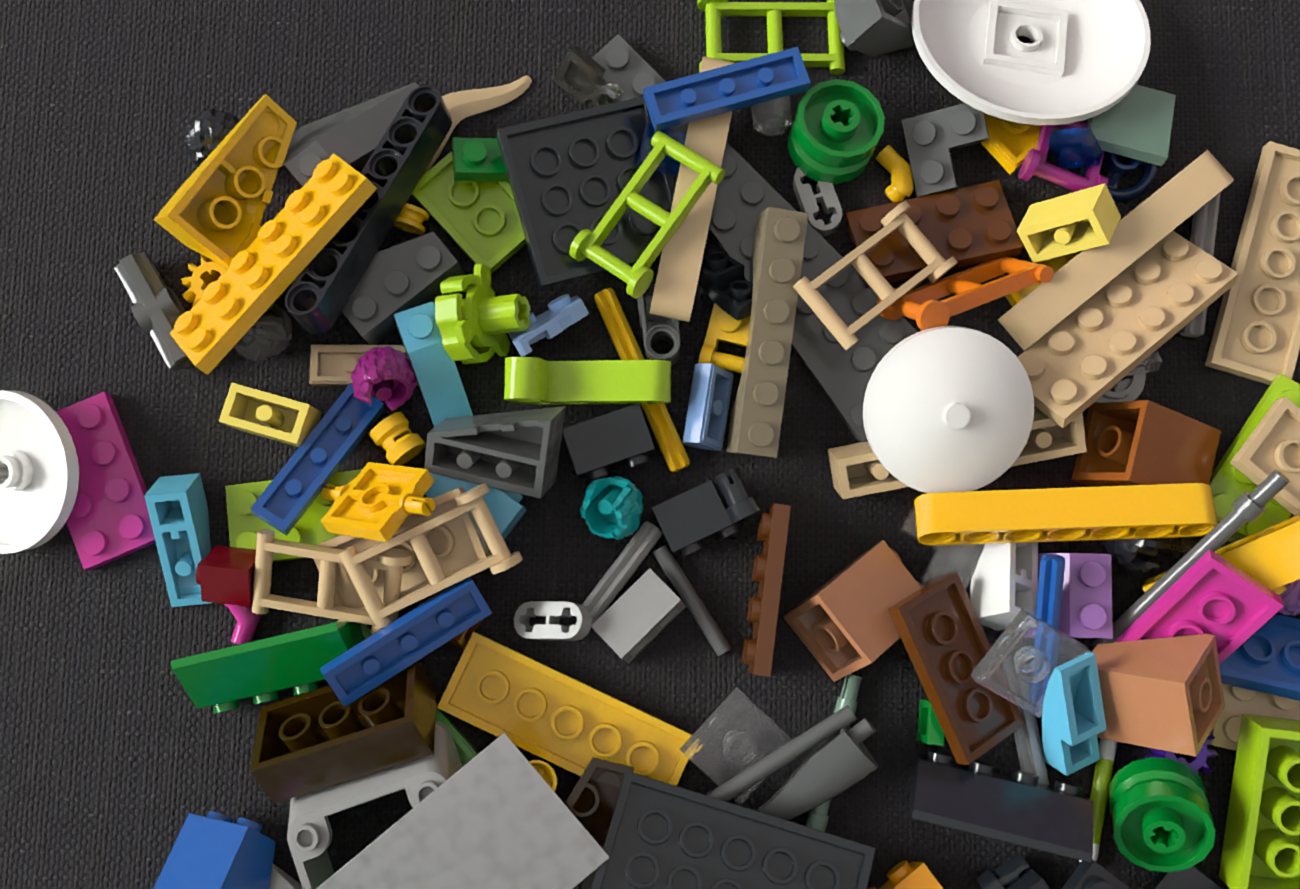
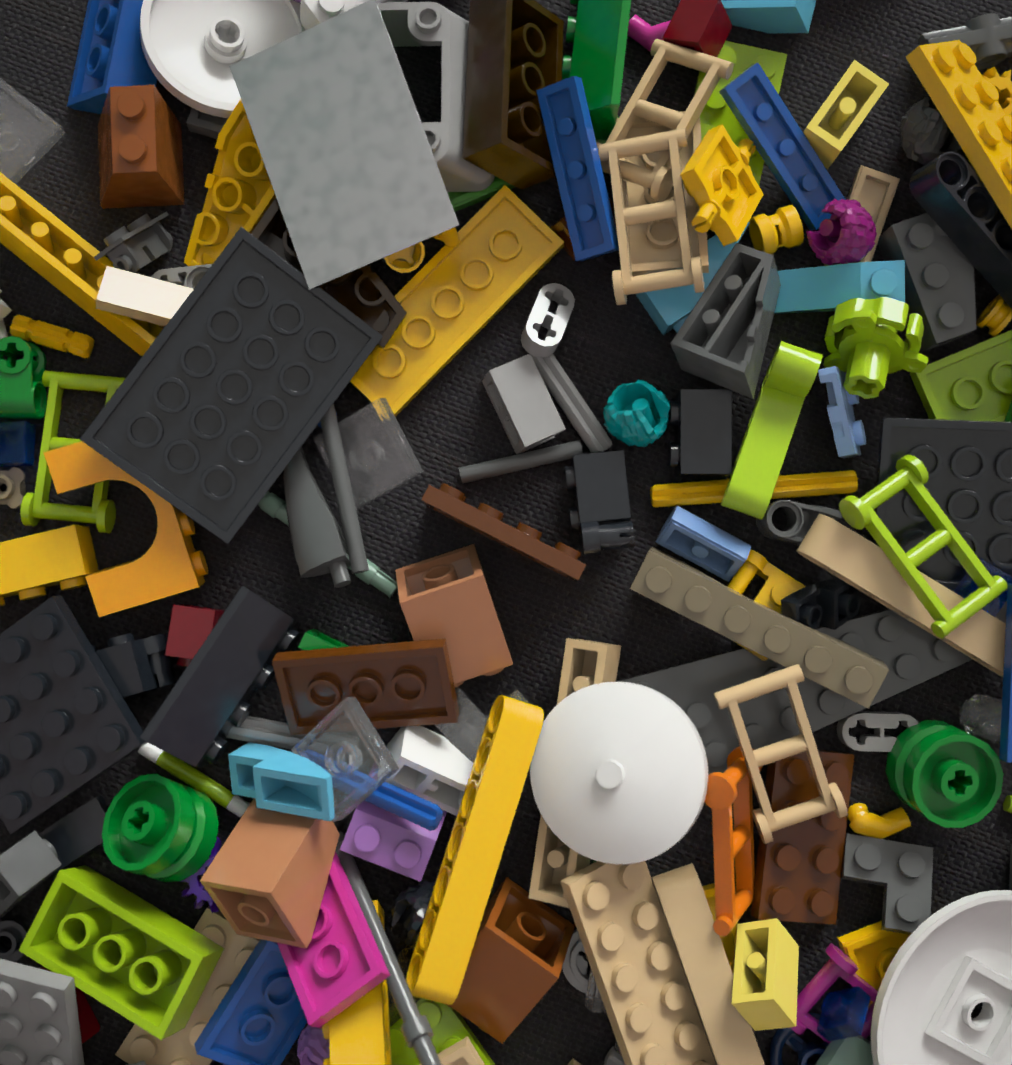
camera: 105 degrees right, 5 degrees up
none -> dark red brick [165,604,225,667]

